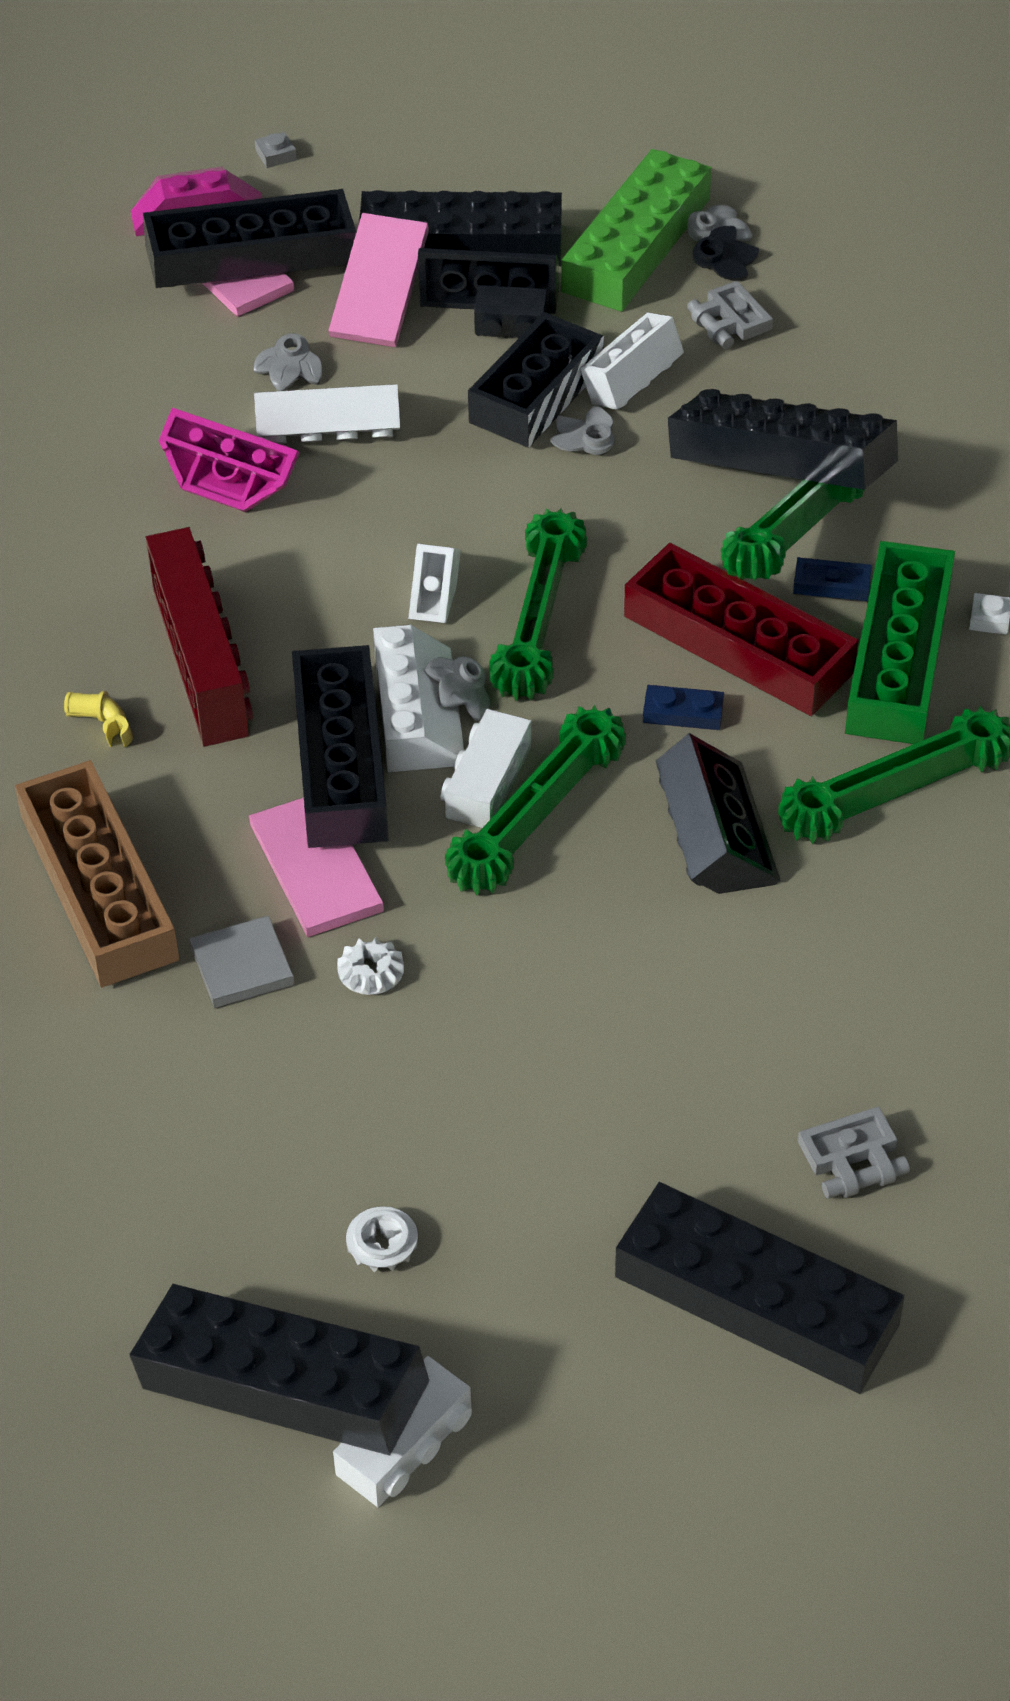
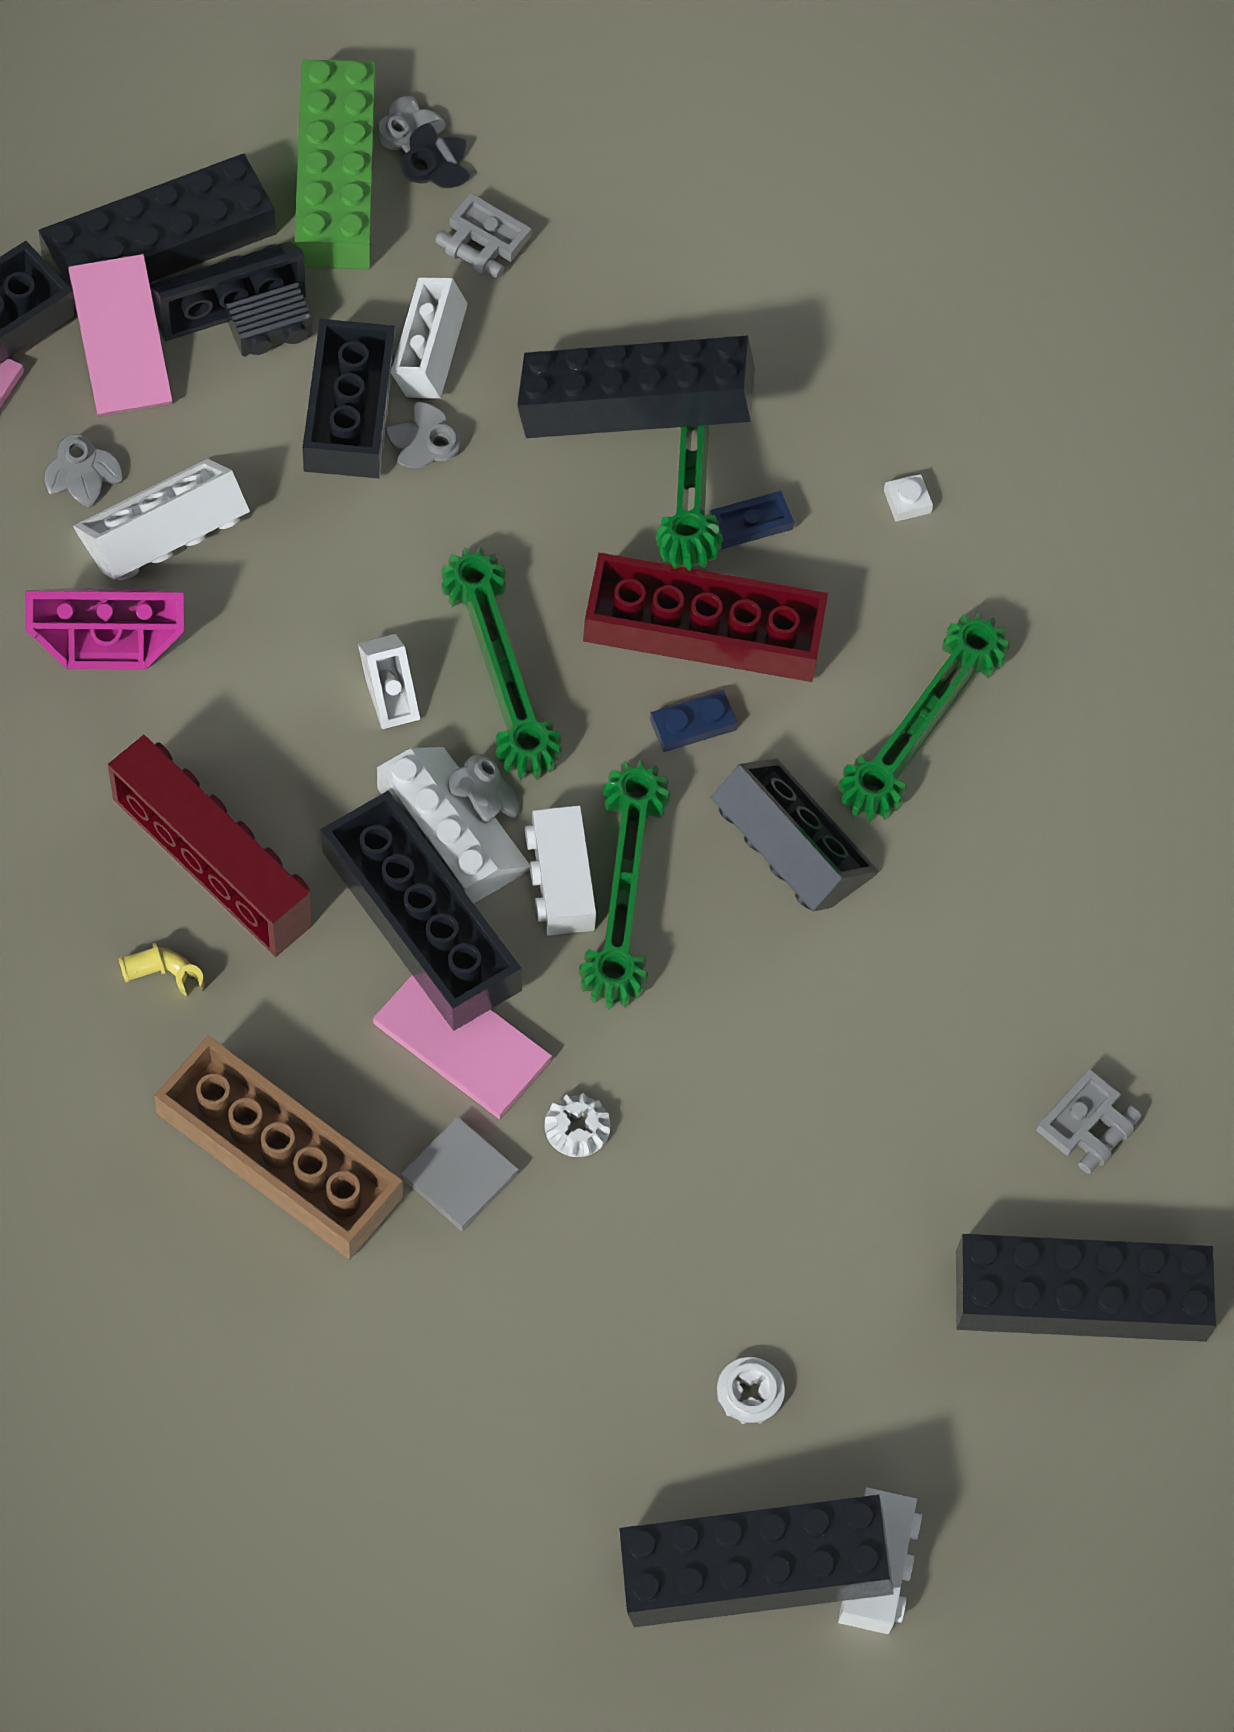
camera: 35 degrees left, 15 degrees up
green brick [845,541,955,744] -> none

